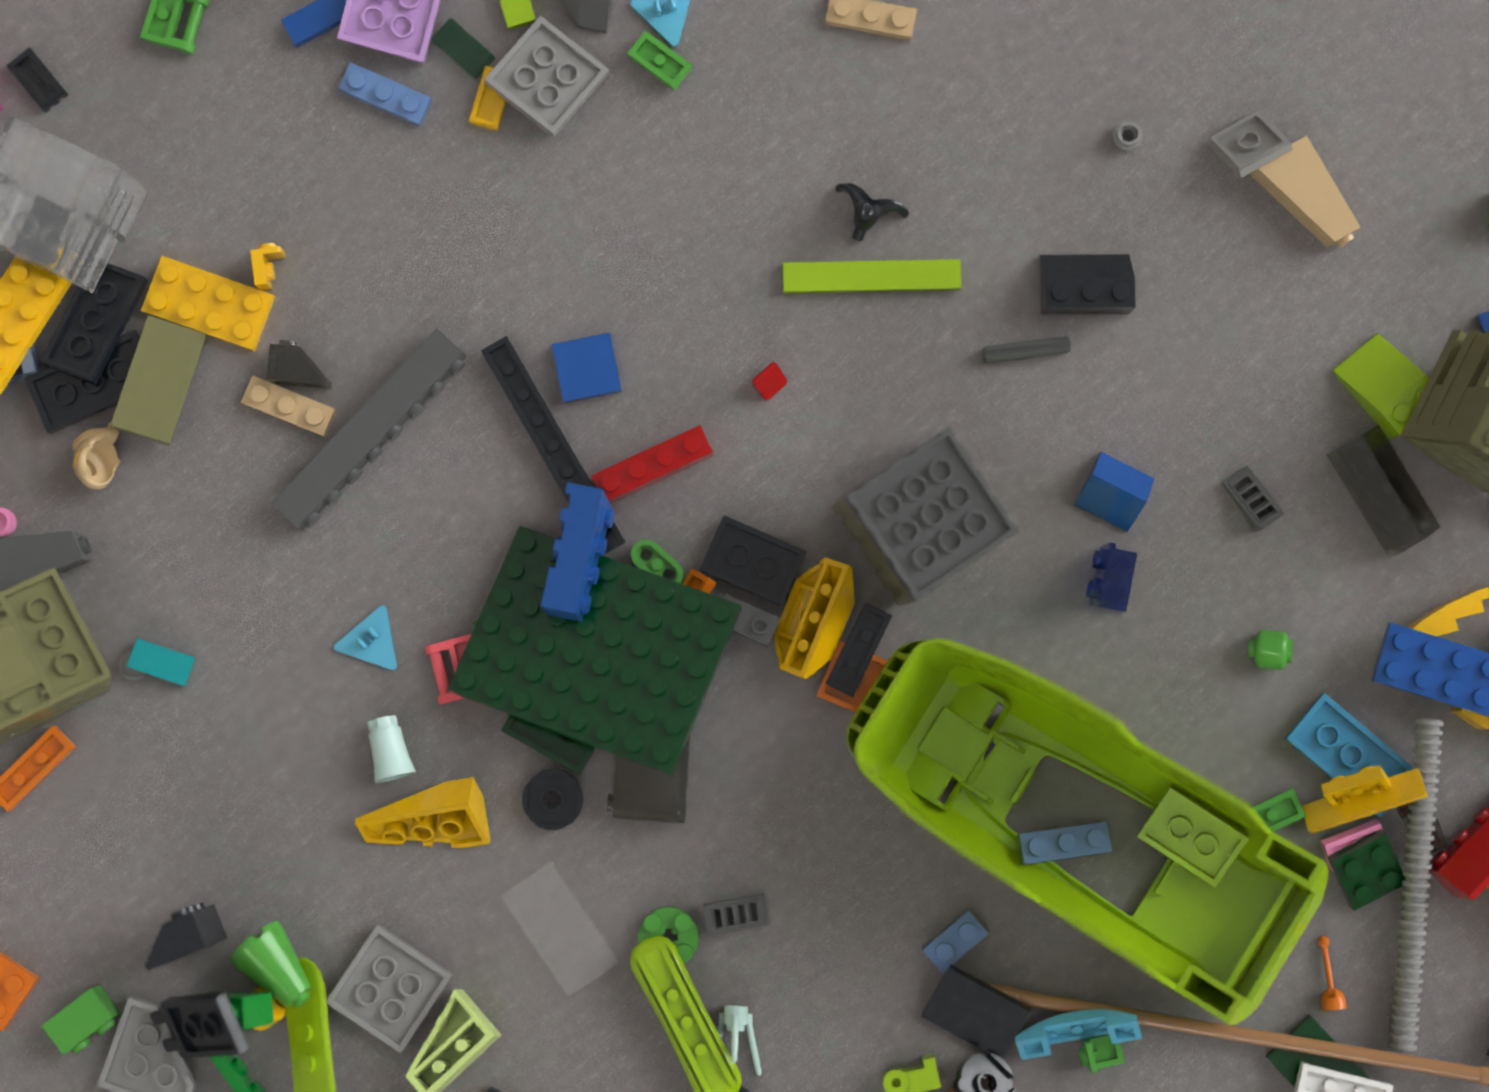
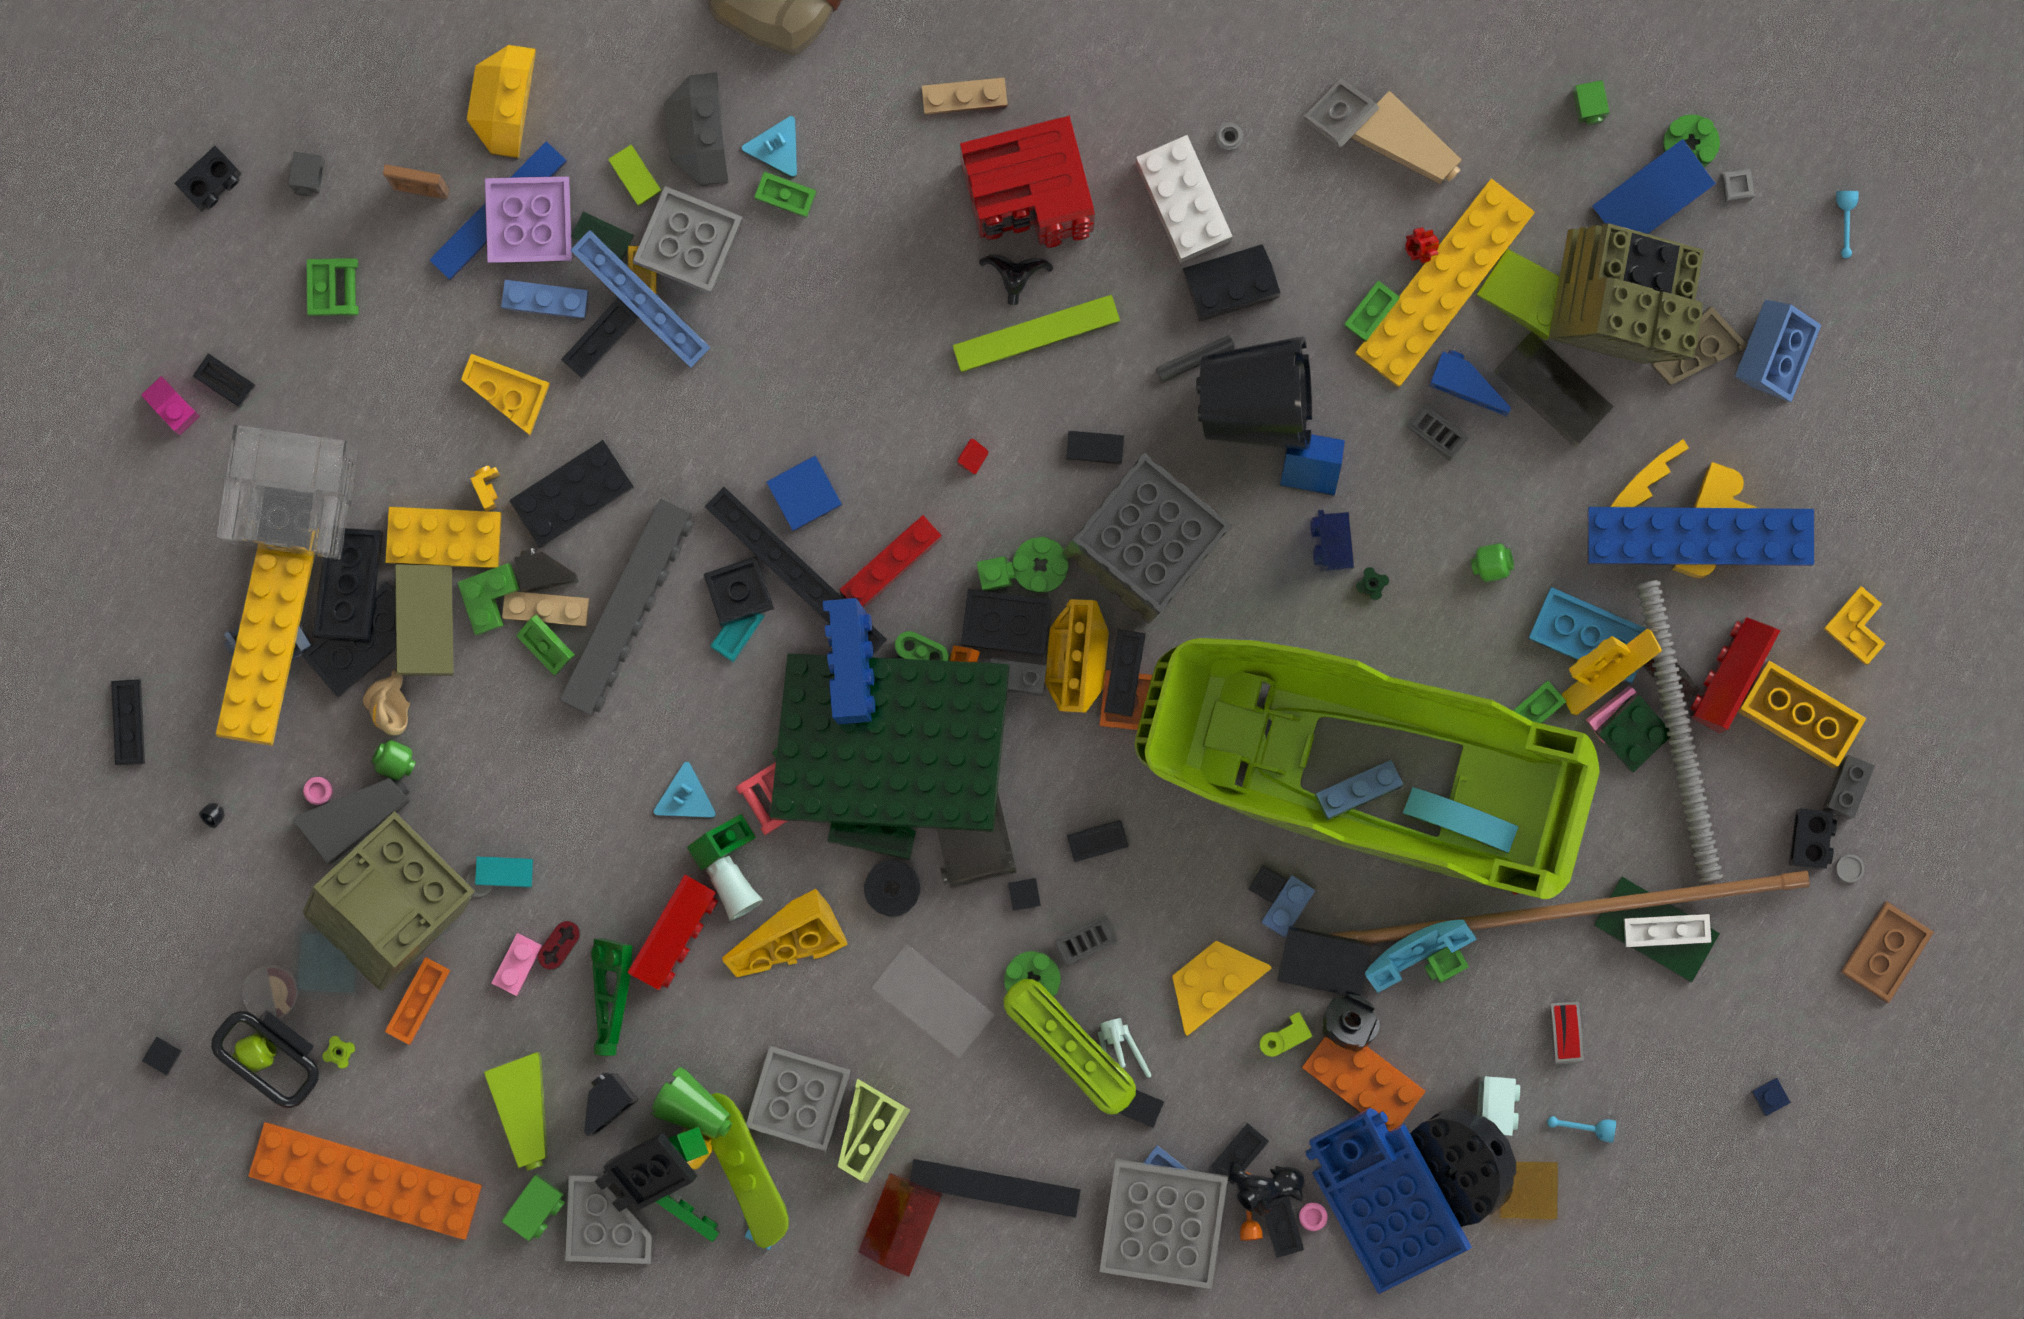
camera: 15 degrees left, 0 degrees up
lime plate [1137,785,1250,887] -> none
orange hinge [1317,936,1347,1011] -> none
none -> bright green head [371,740,416,781]
none -> bright green plate [458,564,519,635]
none -> yellow wing [461,354,550,436]
none -> lime slope [484,1052,548,1171]
none -> bright pink plate [492,933,543,996]
none -> black plate [509,440,634,548]
none -> bright green plate [516,615,575,676]
none -> dark red beam [538,921,581,970]
none -> black plate [561,298,639,379]
none -> medium blue plate [570,230,711,368]
none -> green plate [591,938,632,1056]
none -> red slope [627,875,719,991]
none -> green slope [687,814,756,871]
none -> black tile [704,556,774,627]
none -> teal tile [710,614,765,663]
none -> red piece [960,115,1095,248]
none -> bright green brick [977,556,1016,591]
none -> black tile [1008,878,1041,911]
none -> bright green plate [1013,537,1068,593]
none -> black tile [1066,431,1124,464]
none -> black tile [1067,820,1129,863]
none -> white brick [1135,135,1232,264]
none -> yellow wing [1172,941,1272,1036]
none -> black cone [1196,336,1312,450]
none -> black tile [1248,865,1287,903]
none -> bright green plate [1344,281,1400,342]
none -> yellow plate [1355,178,1535,388]
none -> dark green plate [1356,567,1389,600]
none -> medium azure slope [1403,787,1518,853]
none -> red gear [1405,227,1439,263]
none -> blue slope [1429,350,1511,417]

